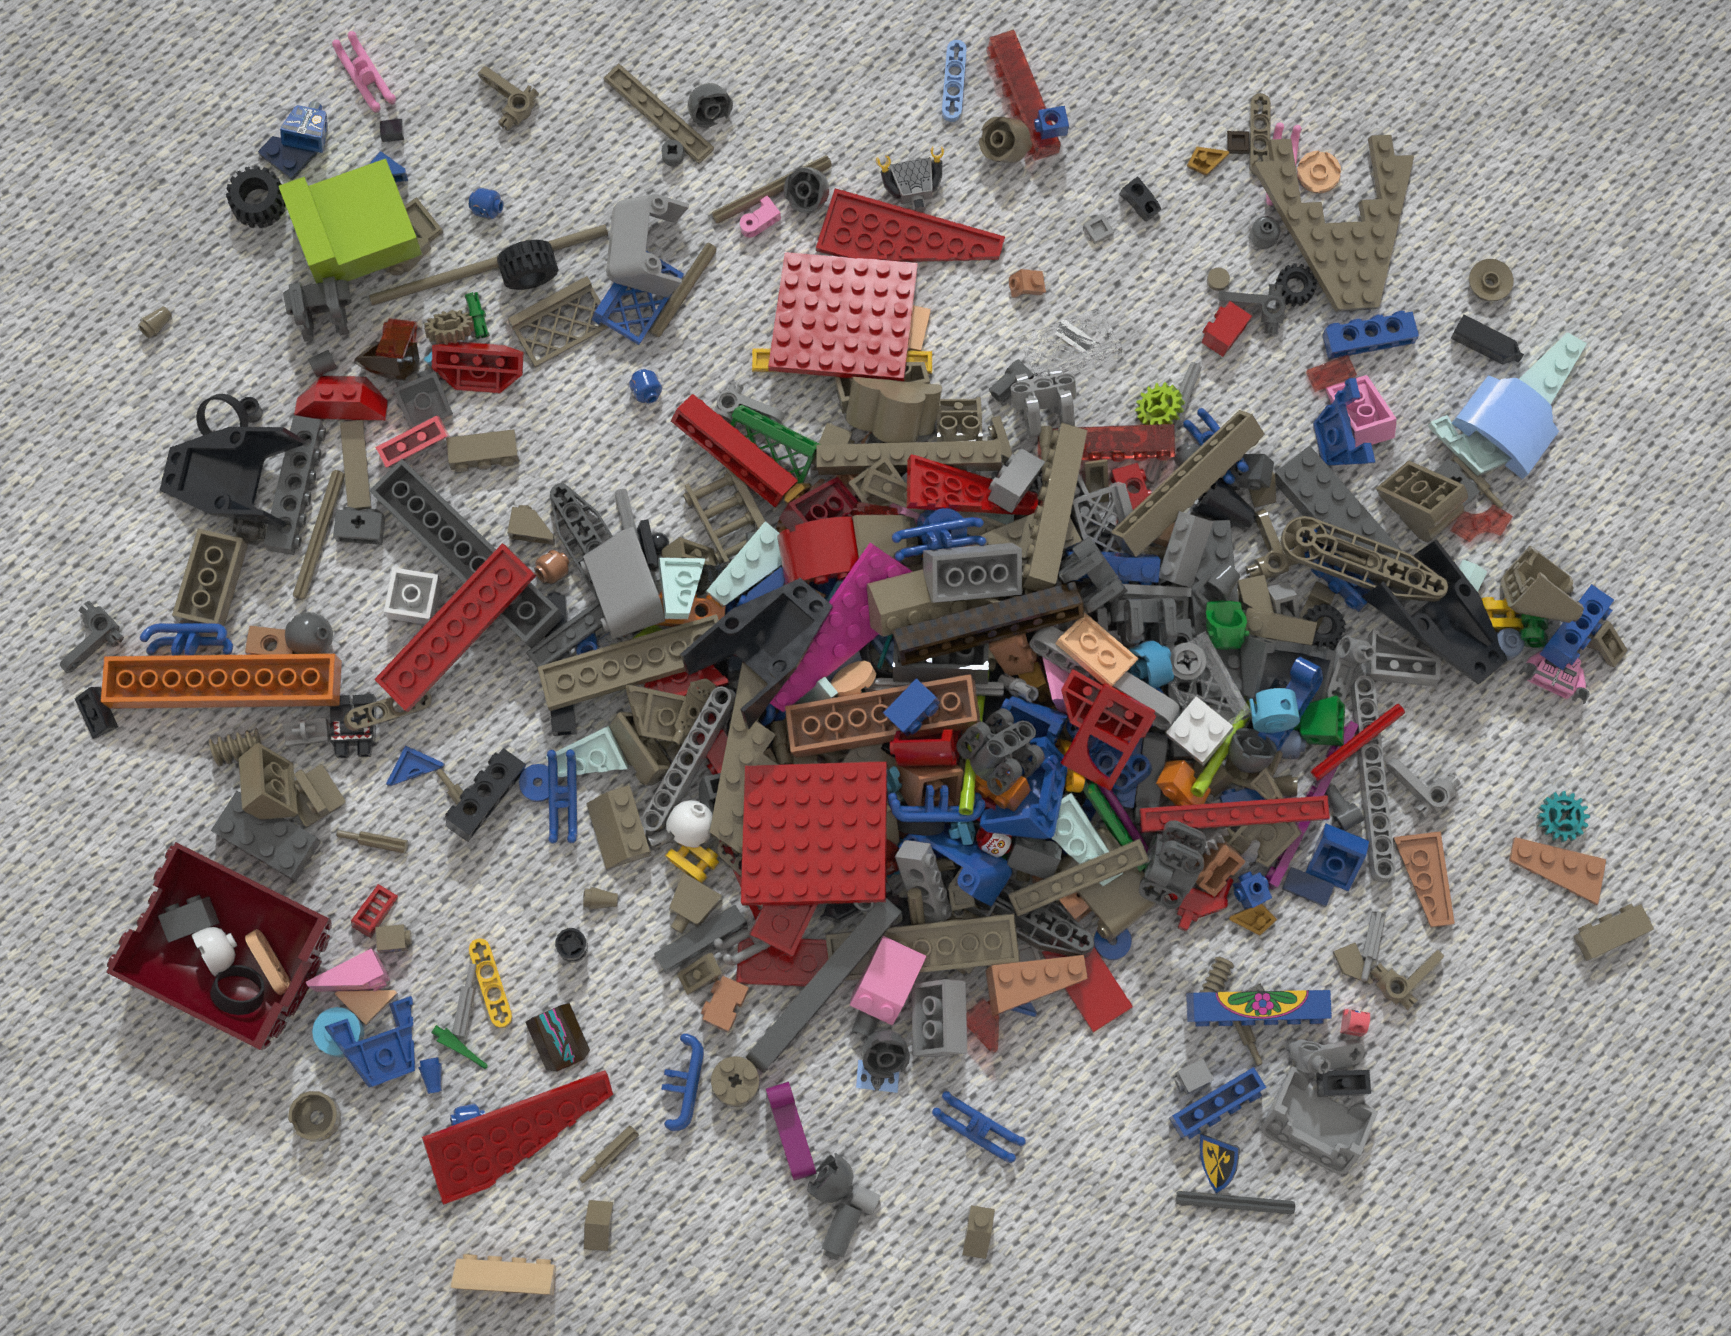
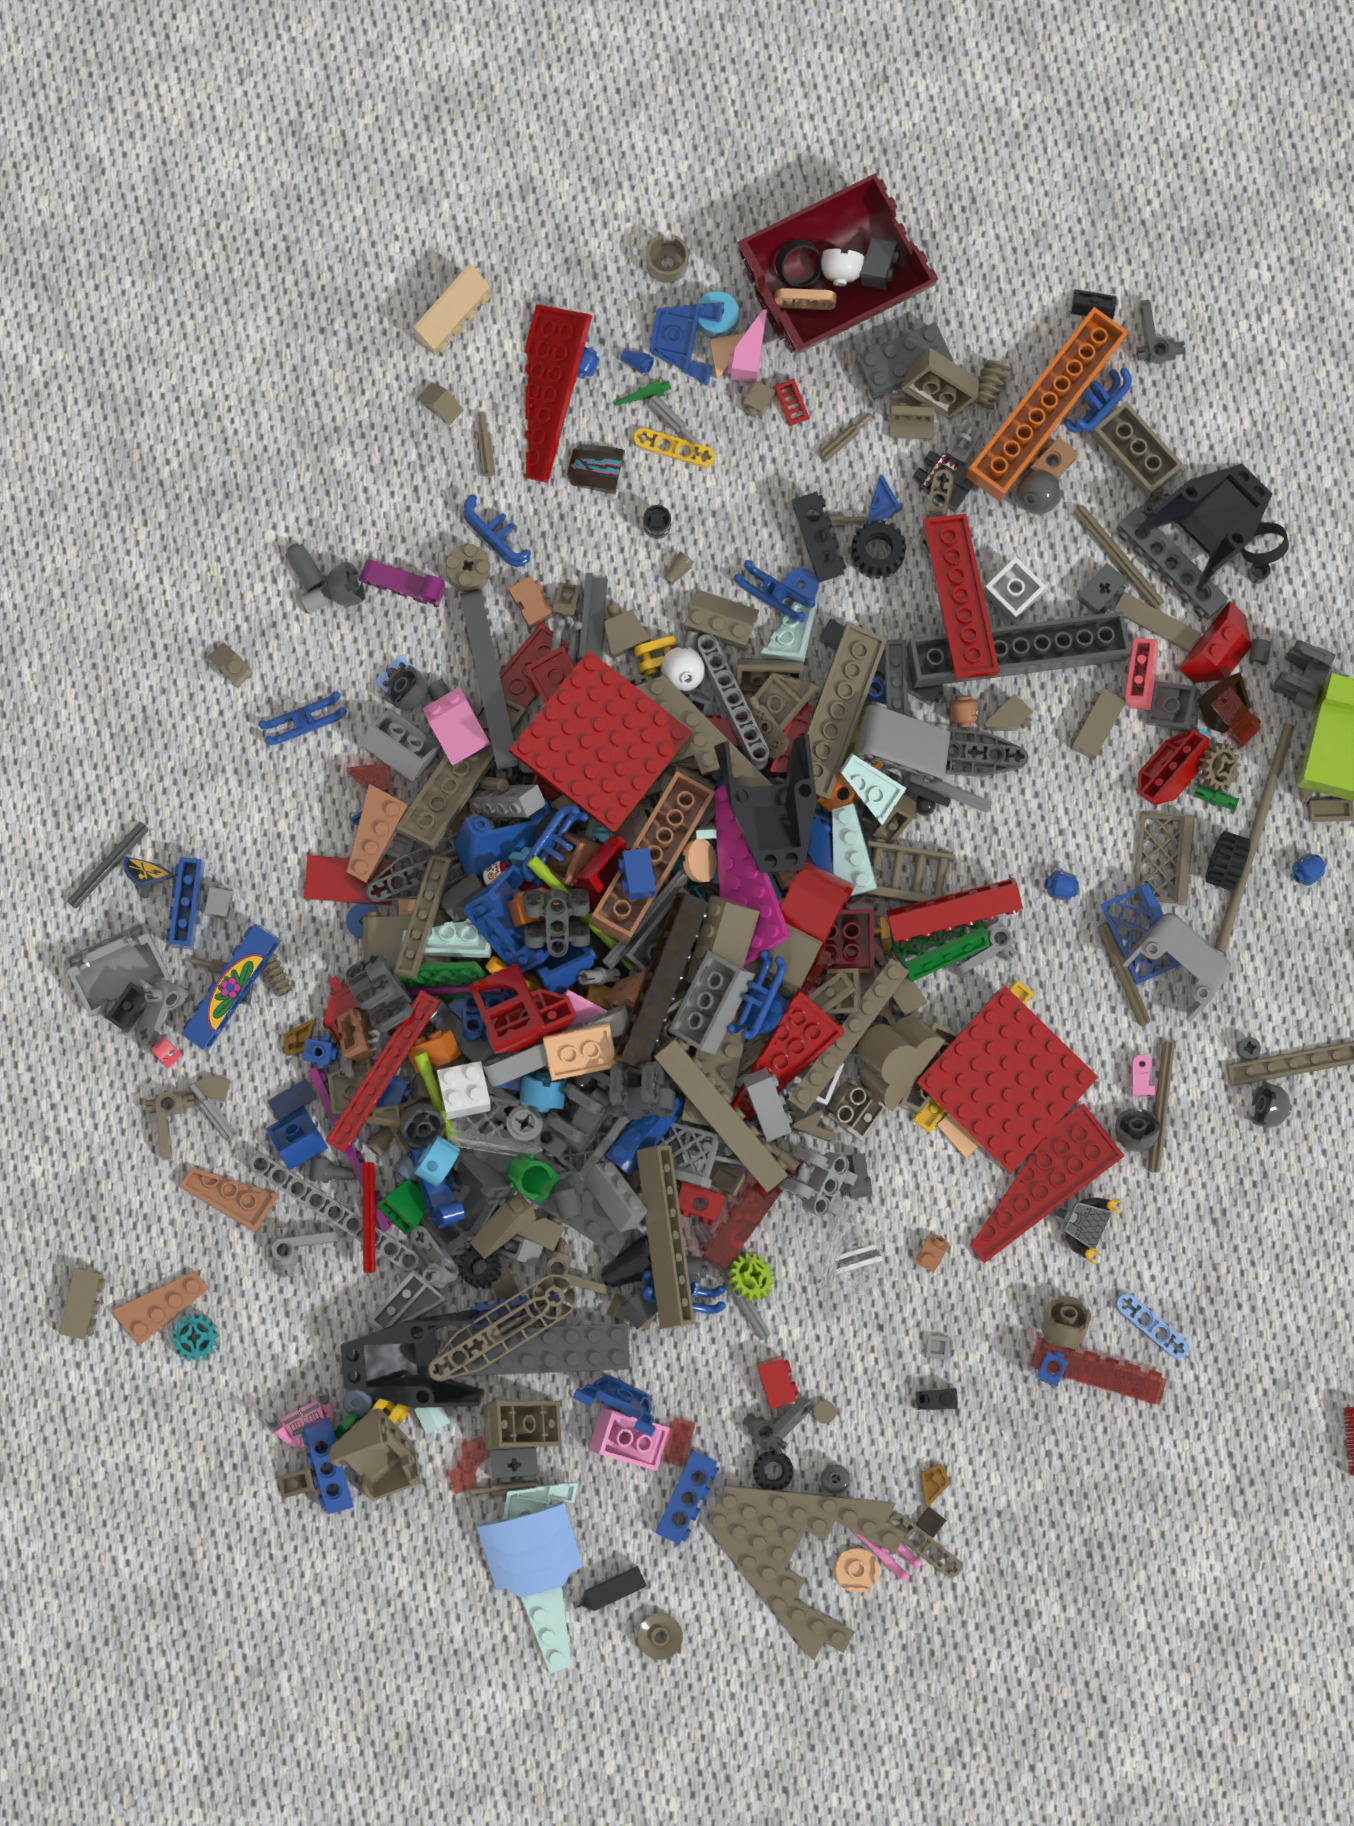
camera: 130 degrees right, 5 degrees up
none -> black tyre [851,520,906,579]

